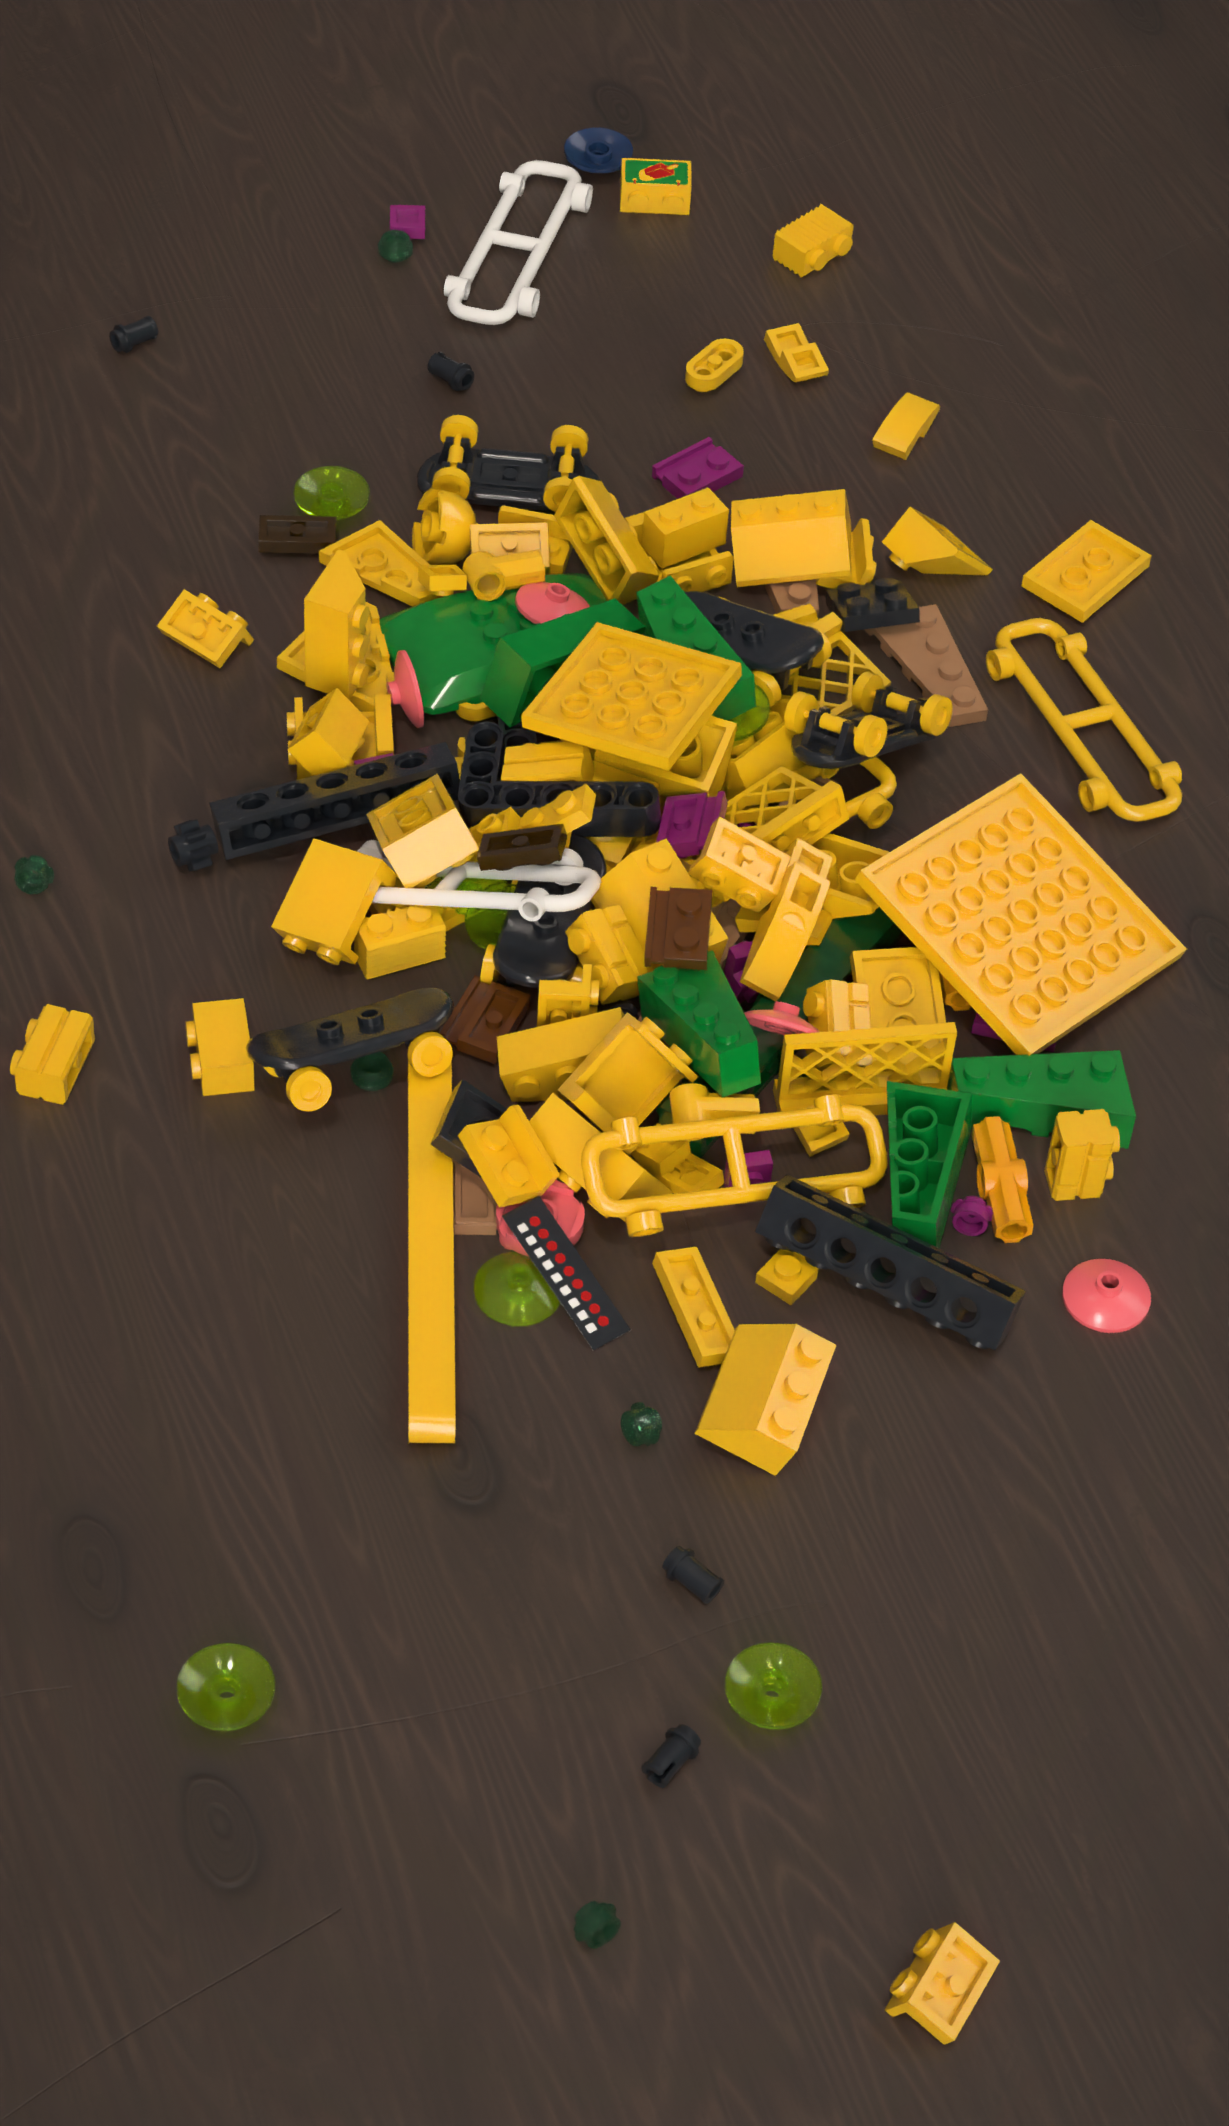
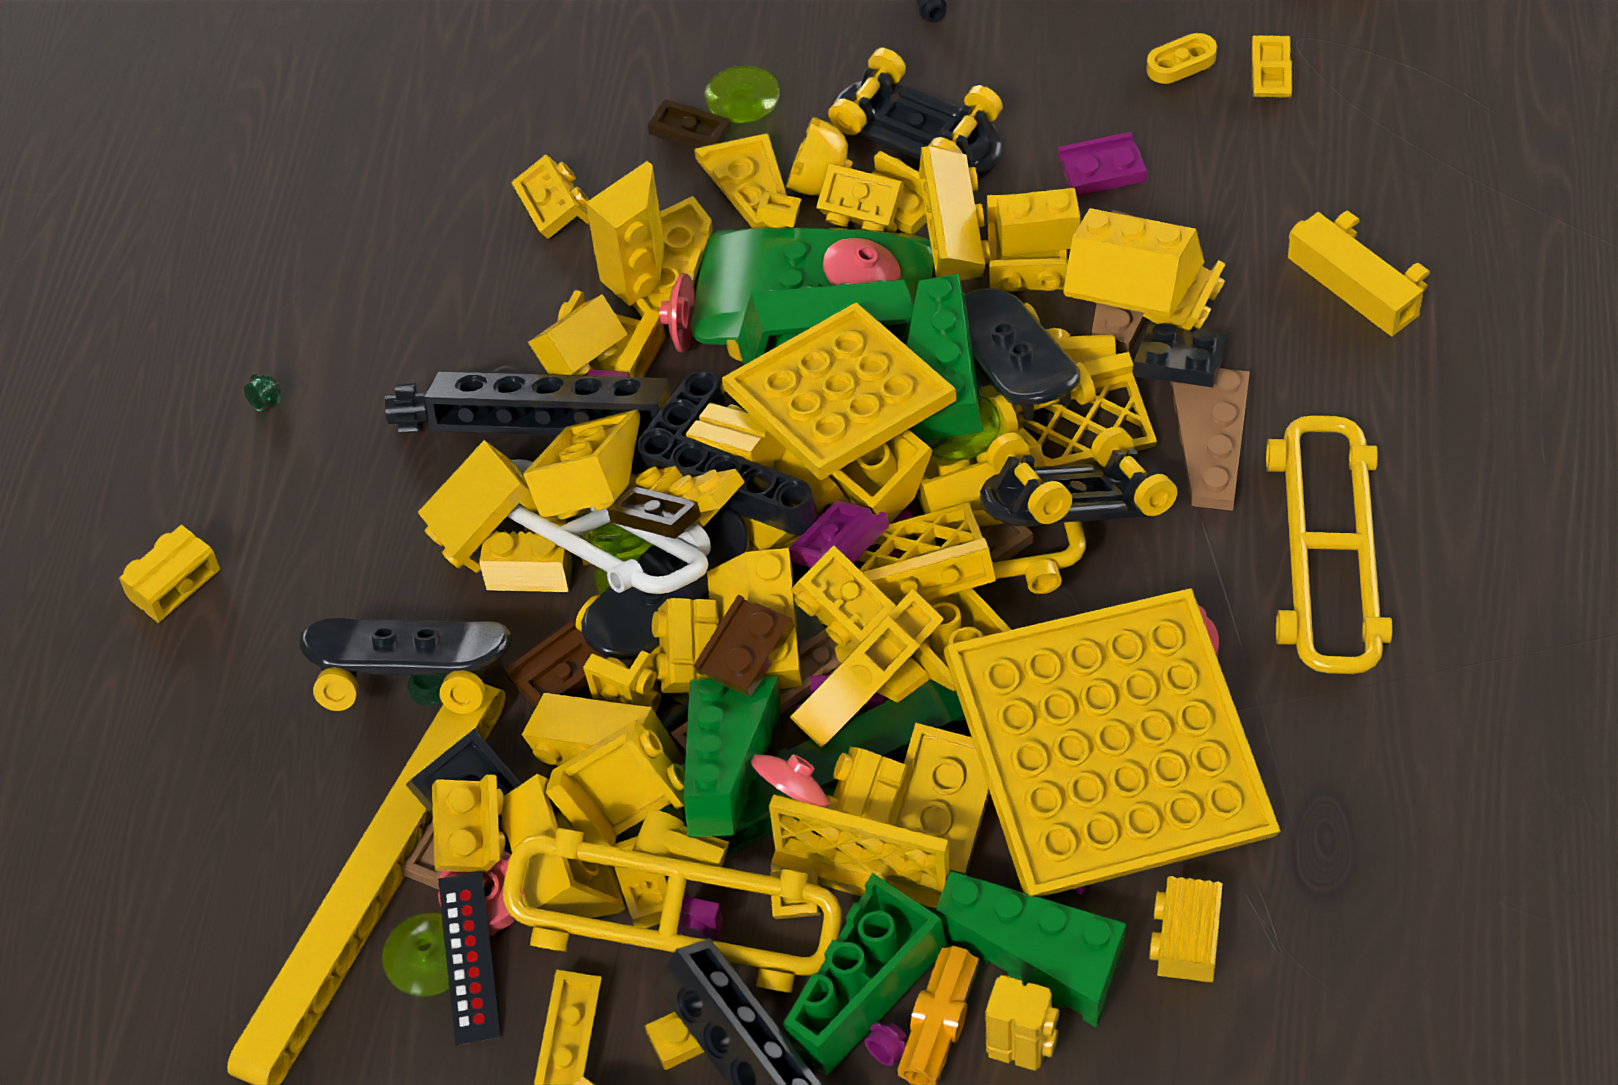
camera: 35 degrees right, 5 degrees up
yellow brick [185,998,254,1096] -> none
yellow piece [463,549,545,601] -> none
yellow slope [872,392,940,460] -> none
yellow slope [882,506,993,575] -> none
yellow plate [1022,520,1152,623] -> none
none -> yellow brick [1150,876,1223,982]
none -> yellow brick [1288,211,1430,337]

